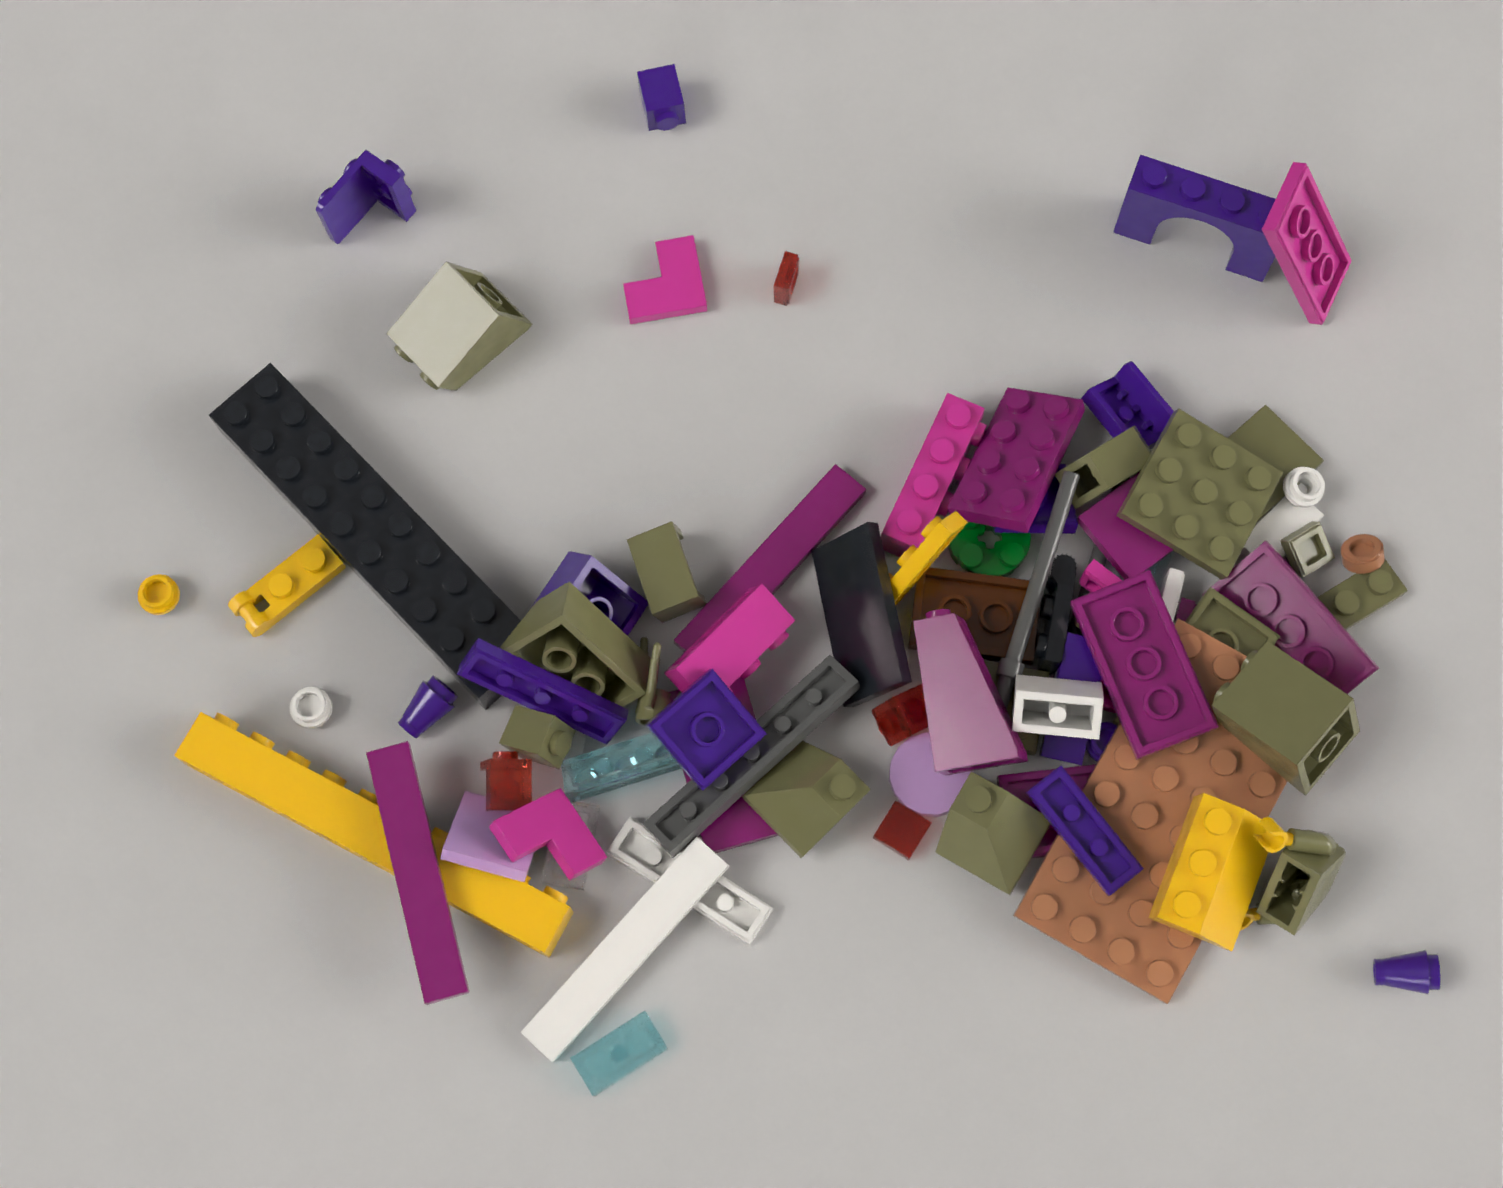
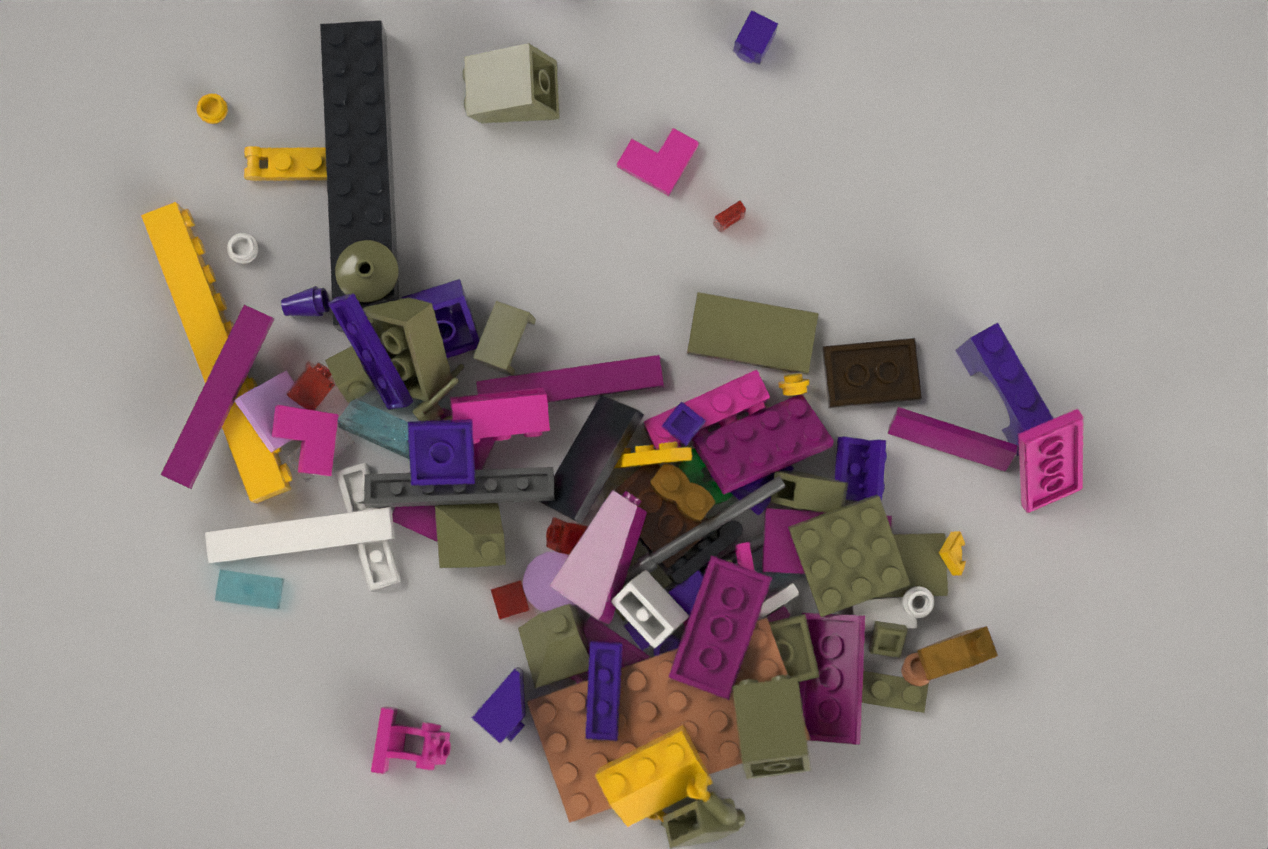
camera: 35 degrees right, 10 degrees up
none -> olive dish [335,240,399,303]
none -> dark pink tile [371,706,451,774]
none -> dark purple slope [471,667,526,744]
none -> pearl gold brick [650,463,715,522]
none -> dark purple tile [661,401,706,446]
none -> olive tile [687,292,819,375]
none -> yellow plate [778,374,810,396]
none -> dark brown tile [822,338,922,408]
none -> magenta tile [887,407,1018,472]
none -> pearl gold slope [917,626,998,680]
none -> yellow tile [939,531,966,576]

